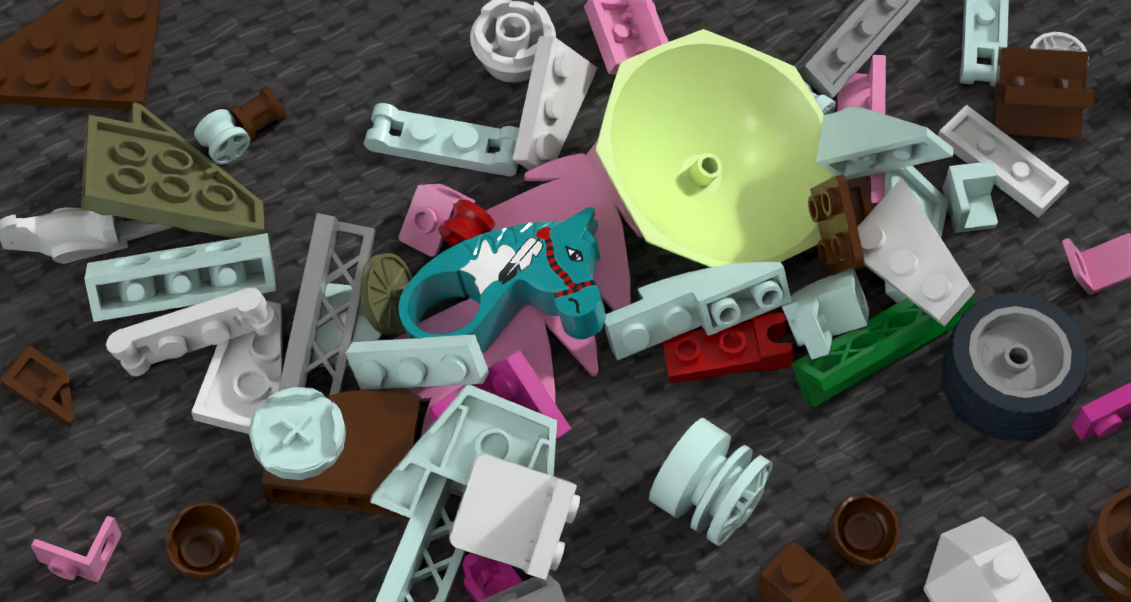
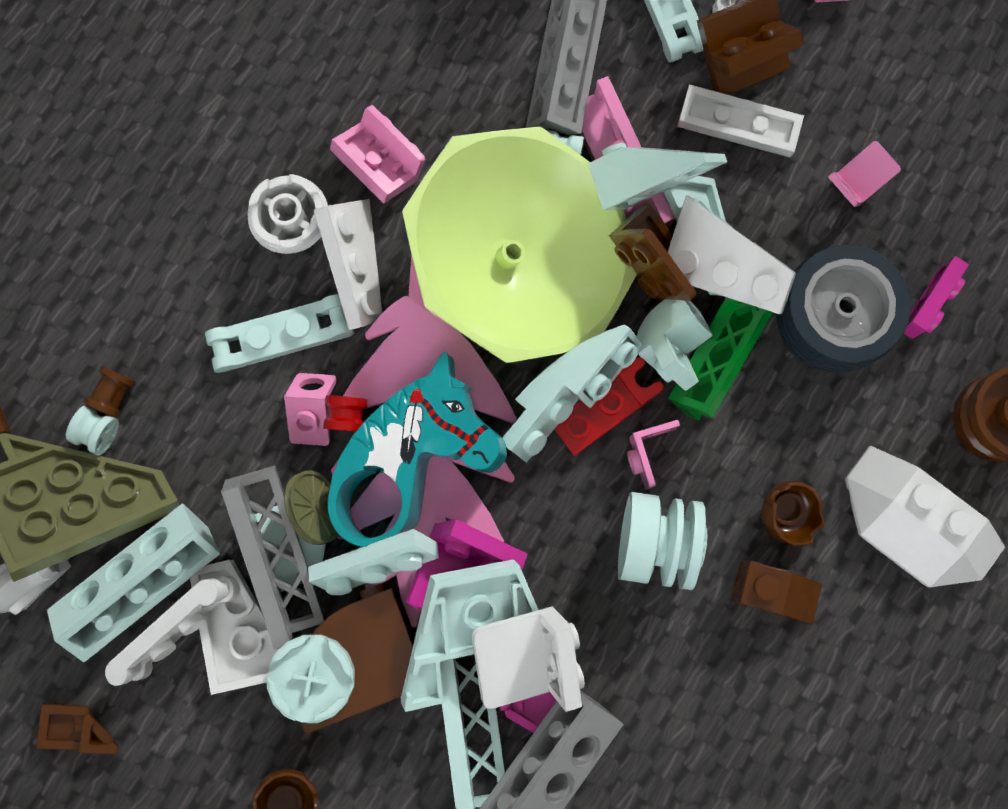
camera: 25 degrees left, 20 degrees up
light aqua panel [943,161,998,233] -> none
none -> bright pink bracket [627,420,680,490]

